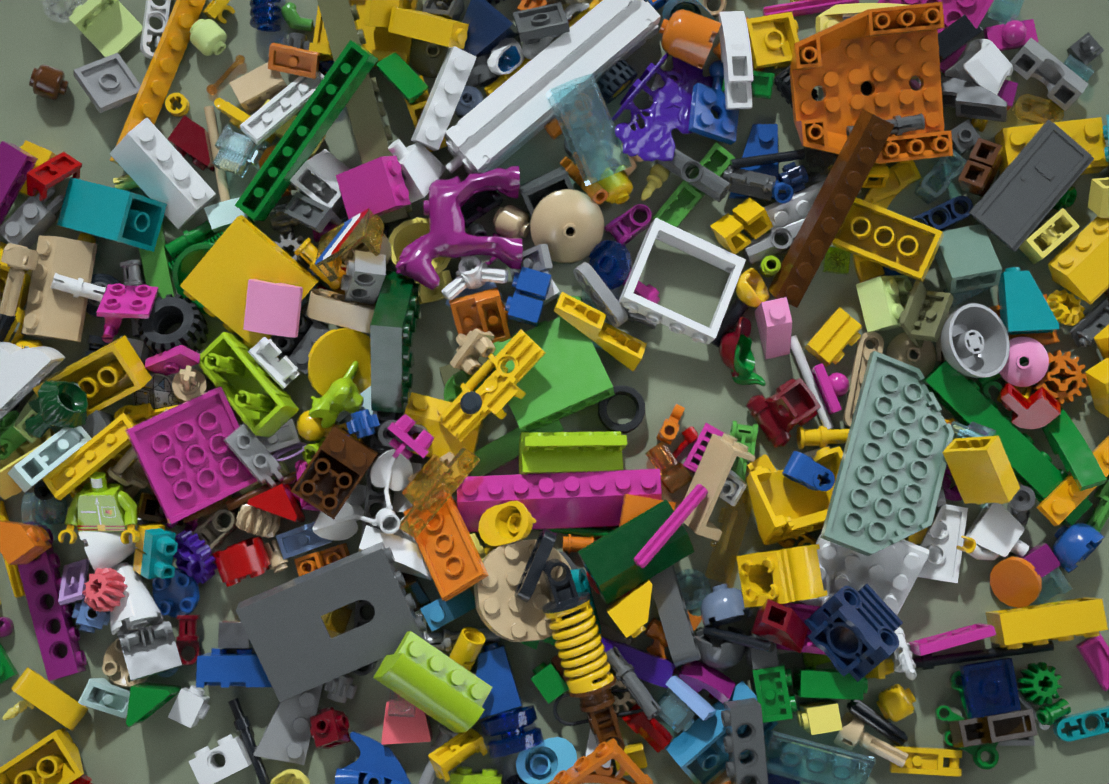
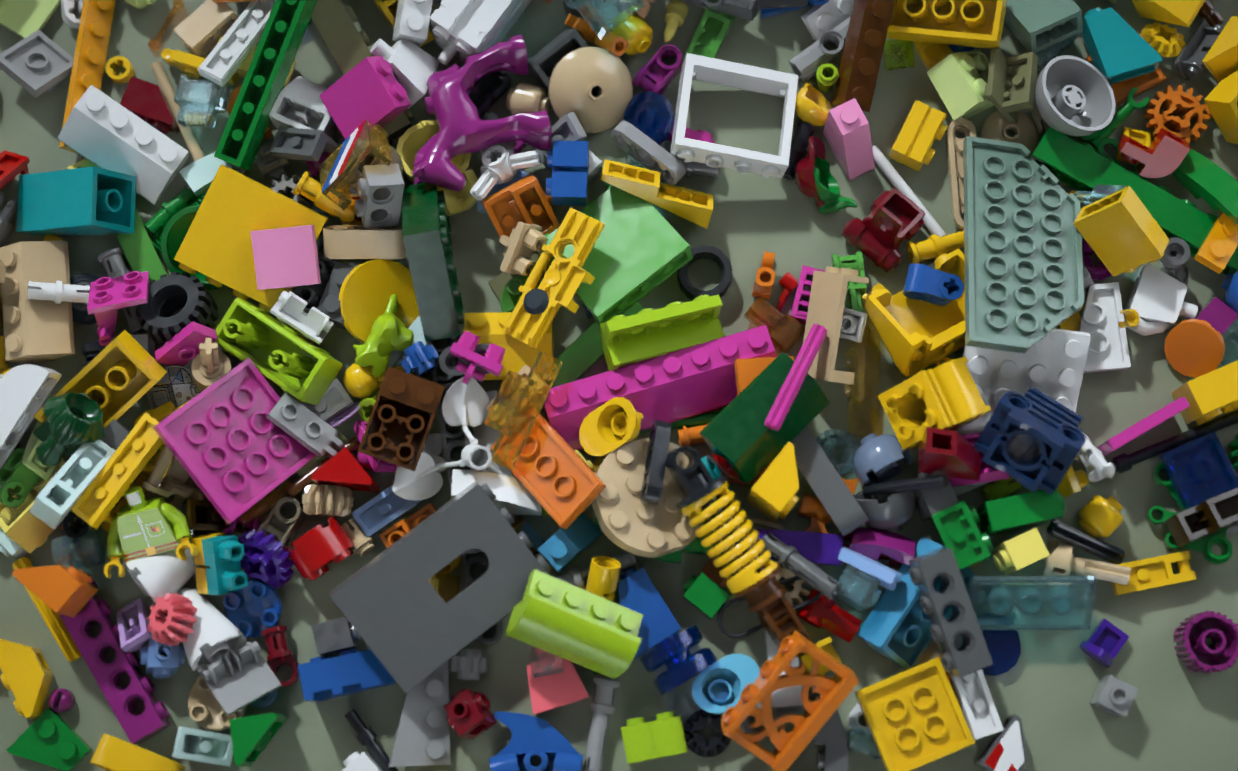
camera: 15 degrees left, 5 degrees down
white brick [168,685,210,728] -> none
yellow hinge [428,728,488,783] -> none
yellow piece [710,197,773,255] -> none
dark pink tile [811,363,850,415] -> none
bright pink dish [999,337,1049,387] -> none

